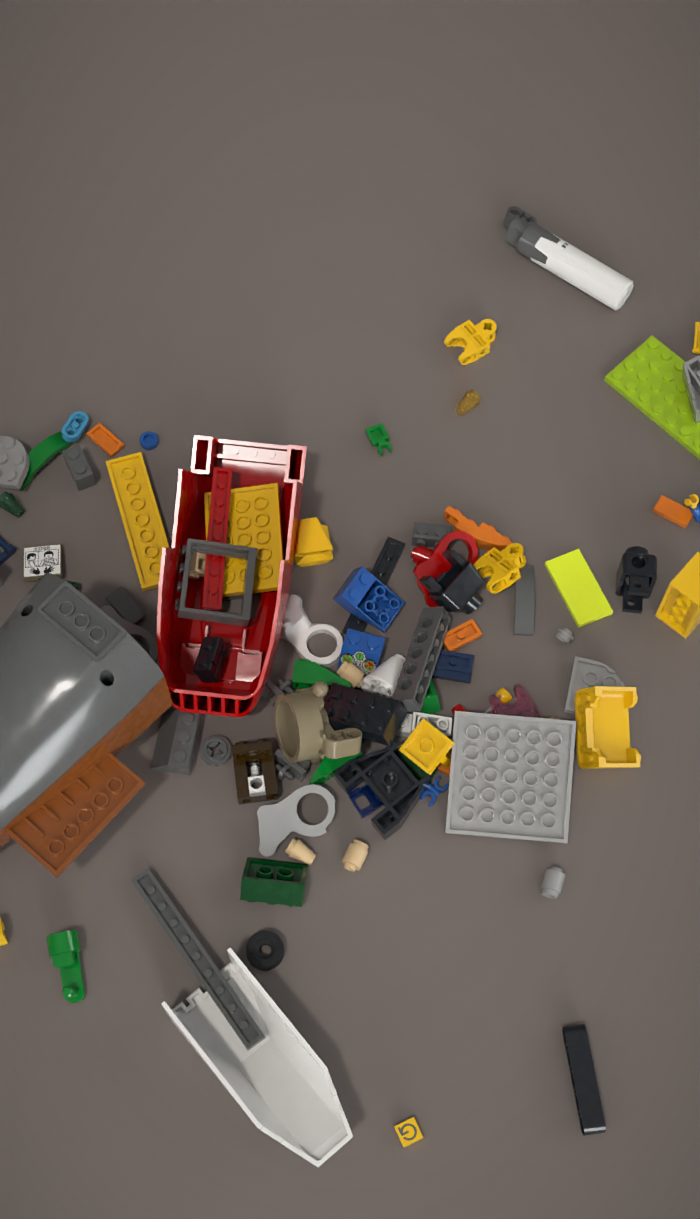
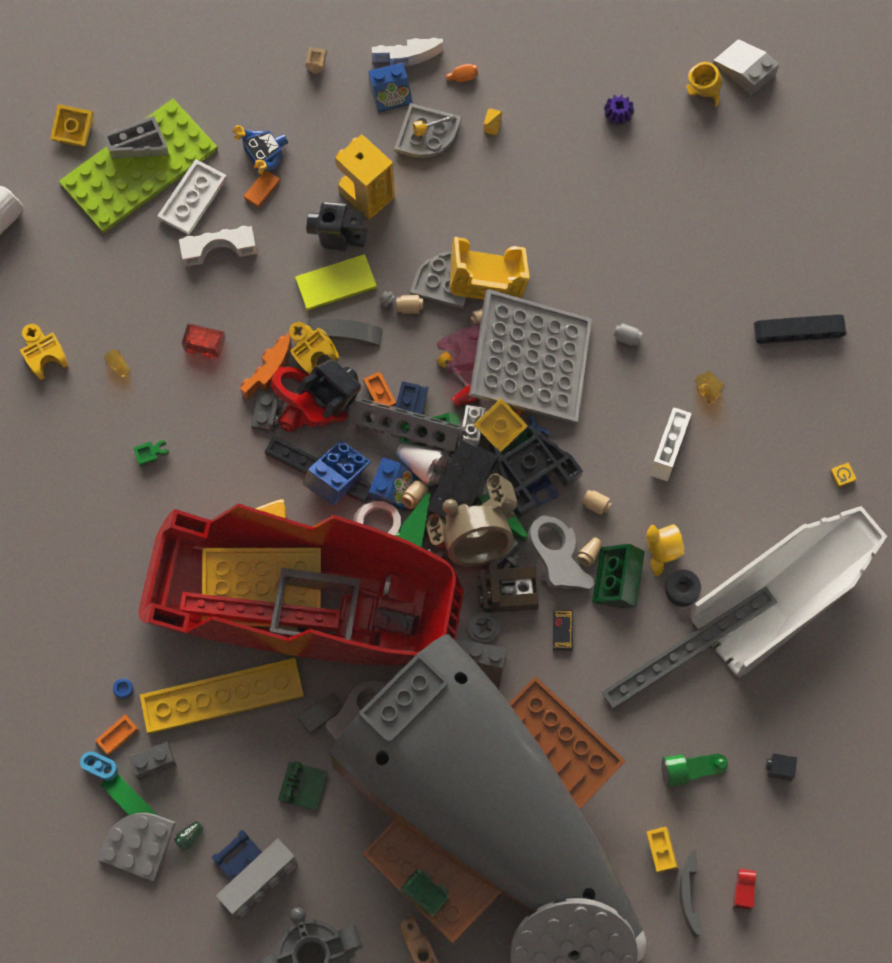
camera: 85 degrees left, 5 degrees up
tile [23,544,62,582] -> none
none -> white plate [157,159,227,235]
none -> white arch [179,226,257,267]
none -> clear red brick [182,323,225,358]
none -> tan brick [397,295,423,314]
none -> black tile [553,610,573,650]
none -> yellow piece [646,524,685,576]
none -> white slope [650,407,691,481]
none -> clear yellow brick [694,370,725,404]
none -> black brick [765,753,797,781]

